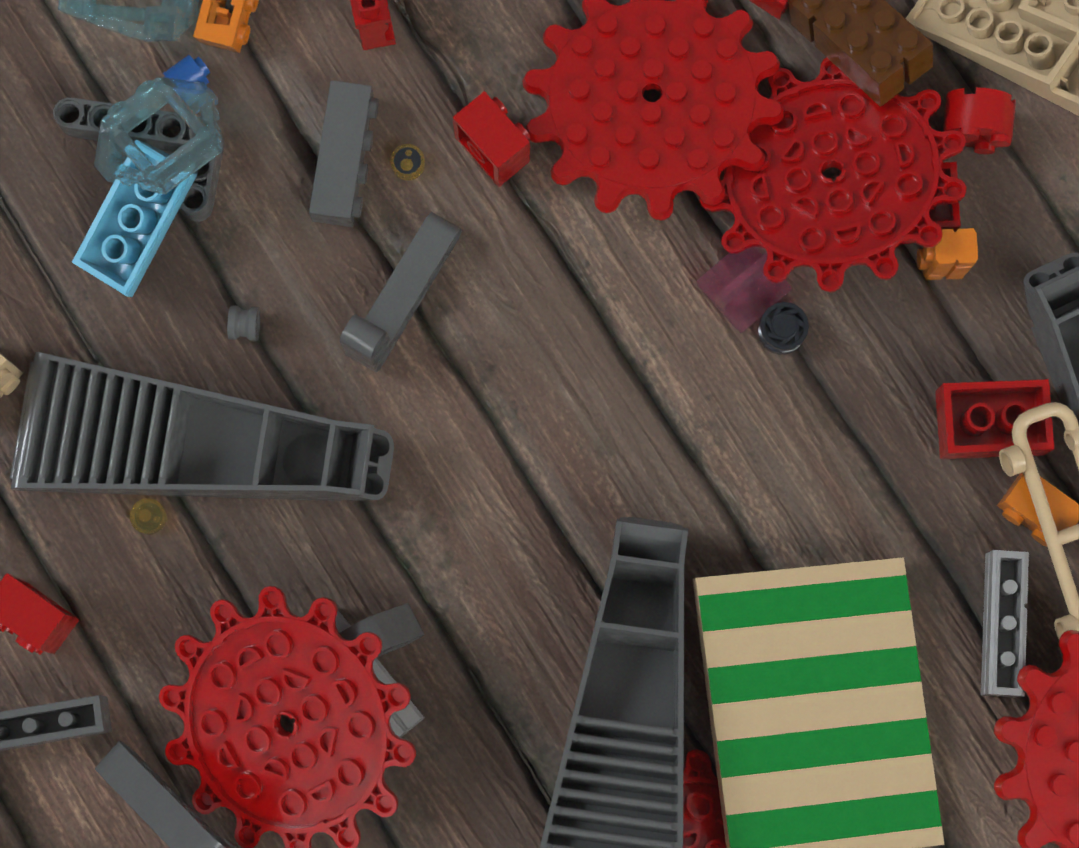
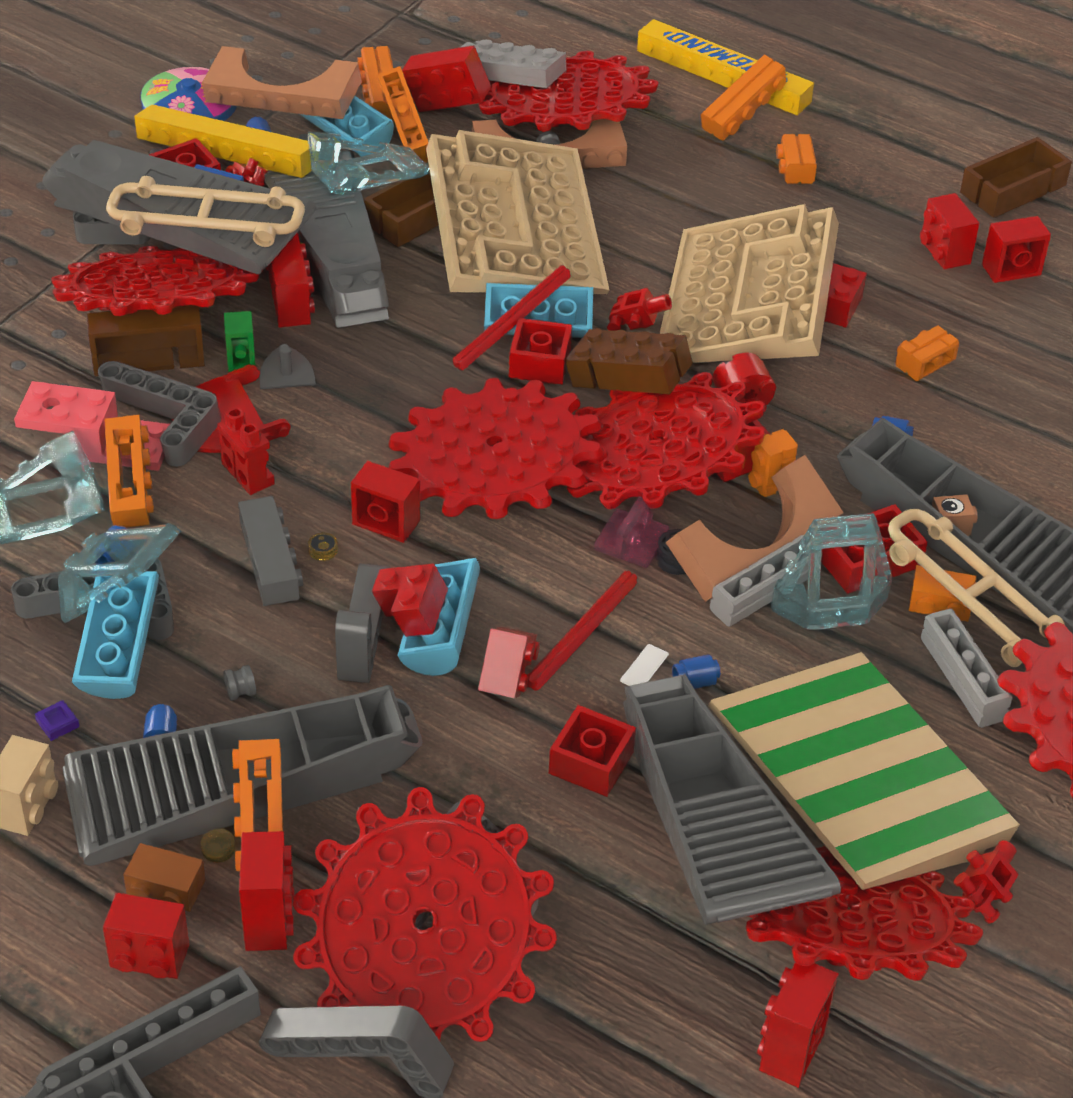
camera: 25 degrees left, 35 degrees down
none -> dark purple tile [35,700,80,741]
none -> dark orange brick [123,843,206,912]
none -> blue brick [143,704,177,738]
none -> orange brick [232,739,283,871]
none -> red brick [239,831,295,951]
none -> red brick [371,564,448,637]
none -> medium azure brick [398,558,480,676]
none -> brick [478,627,540,698]
none -> red axle [527,570,638,691]
none -> red brick [548,705,636,797]
none -> white sticker [620,644,669,686]
none -> nougat arch [666,455,844,602]
none -> blue brick [672,654,721,689]
none -> light grey brick [710,535,822,627]
none -> clear light blue windscreen [771,513,892,630]

